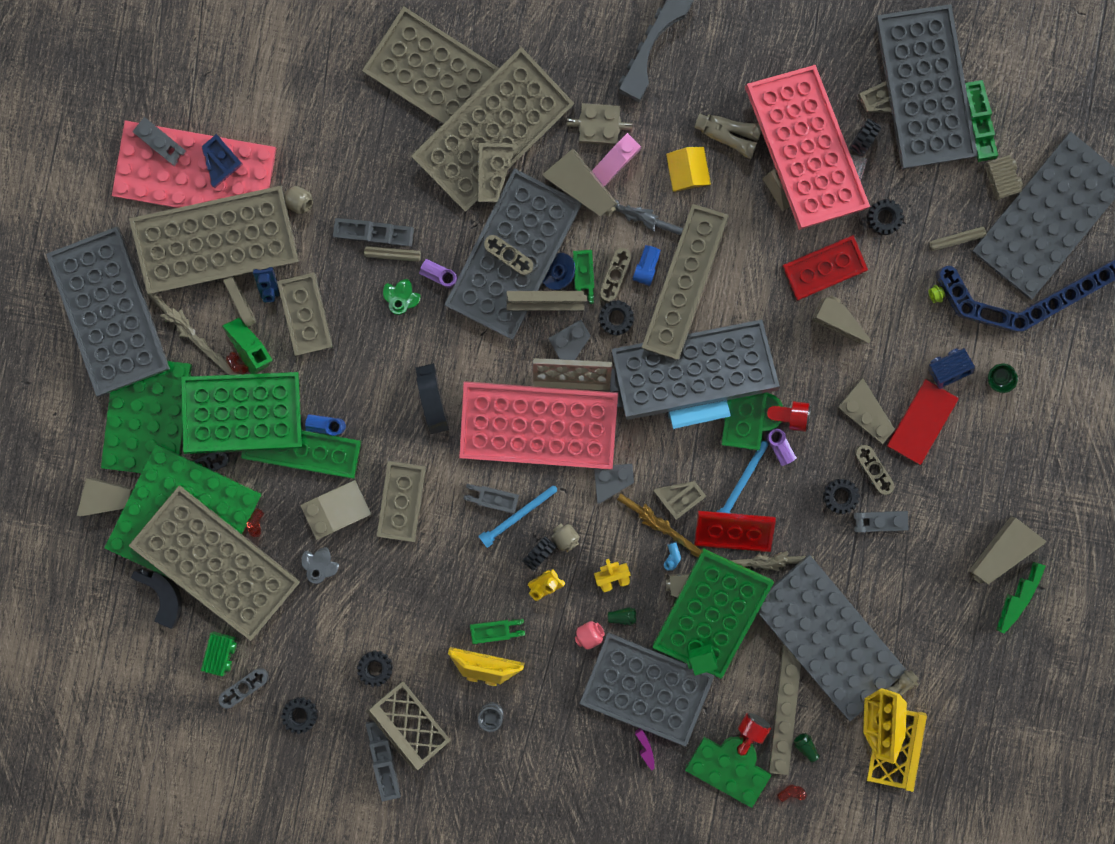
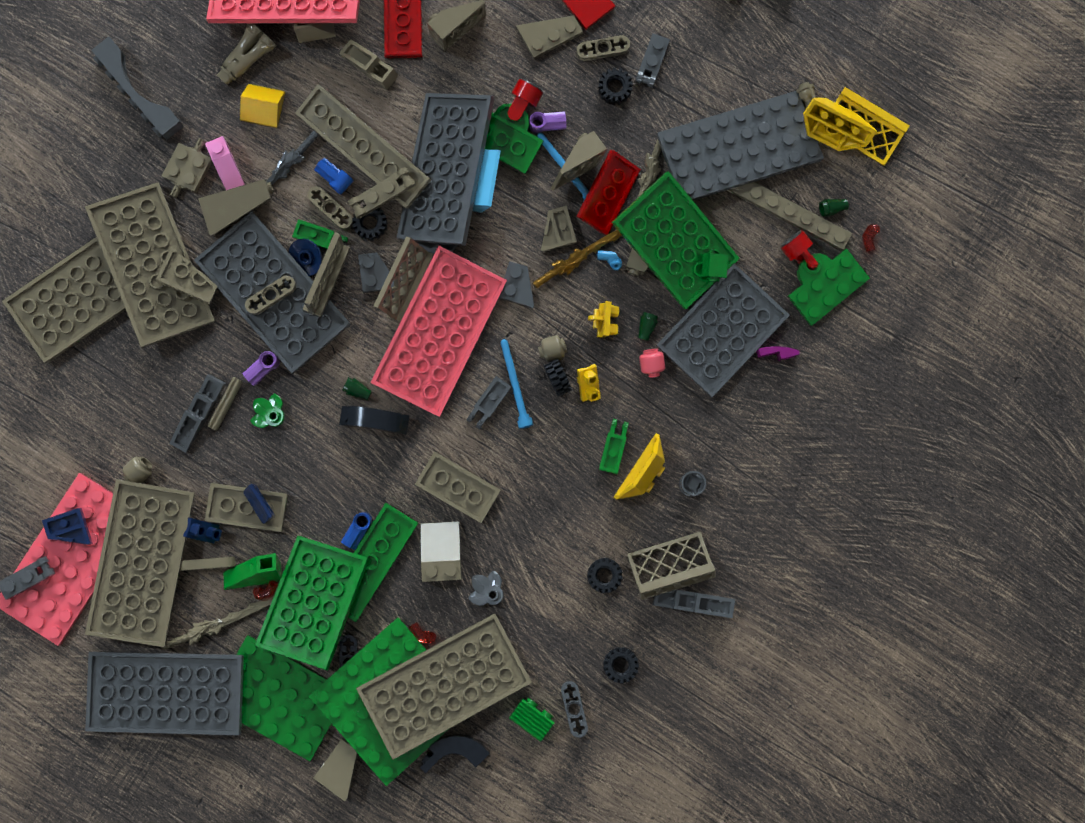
camera: 75 degrees left, 5 degrees down
none -> dark blue slope [243,484,275,524]
none -> dark tan slope [339,39,398,90]
none -> dark green cone [342,377,372,400]
none -> dark tan plate [348,167,416,219]
none -> dark tan slope [551,131,607,191]

